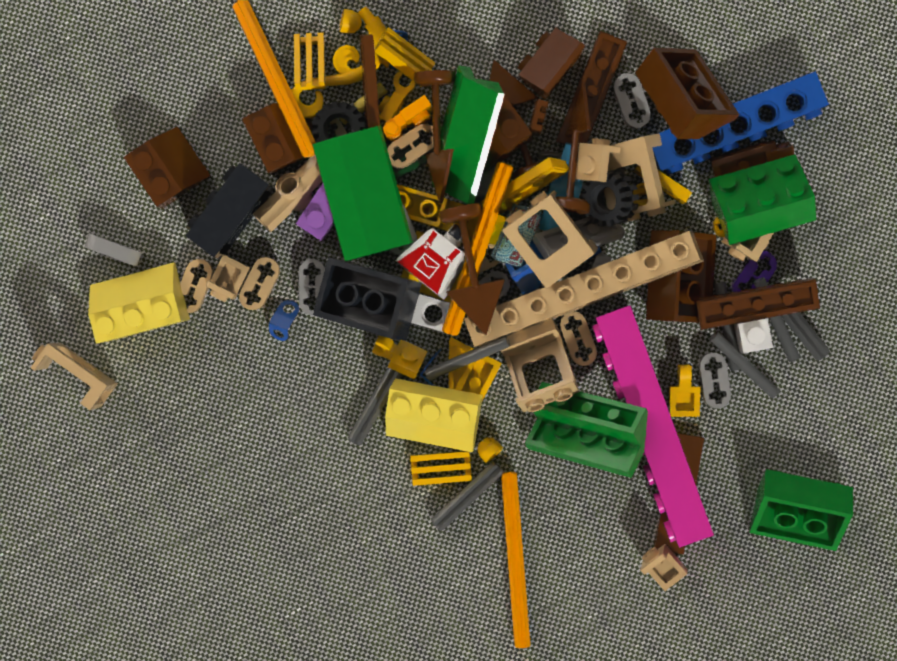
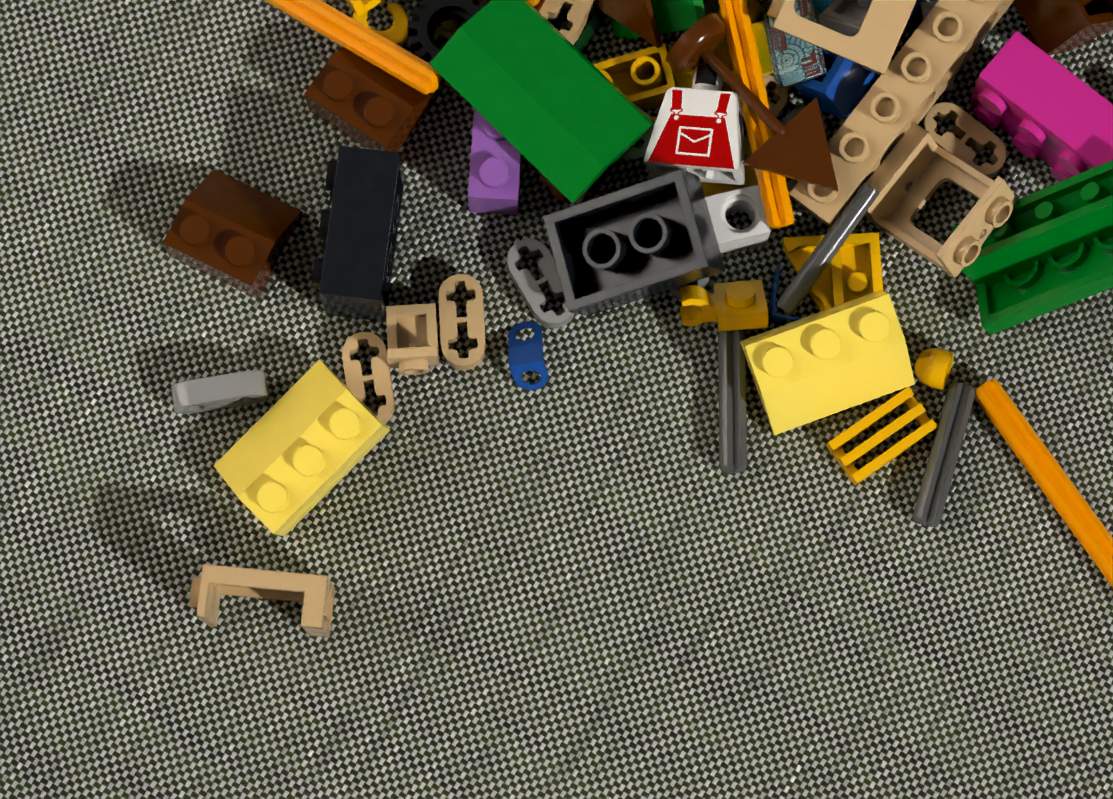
camera: 30 degrees left, 10 degrees down
tan piece [253,155,323,232] -> none

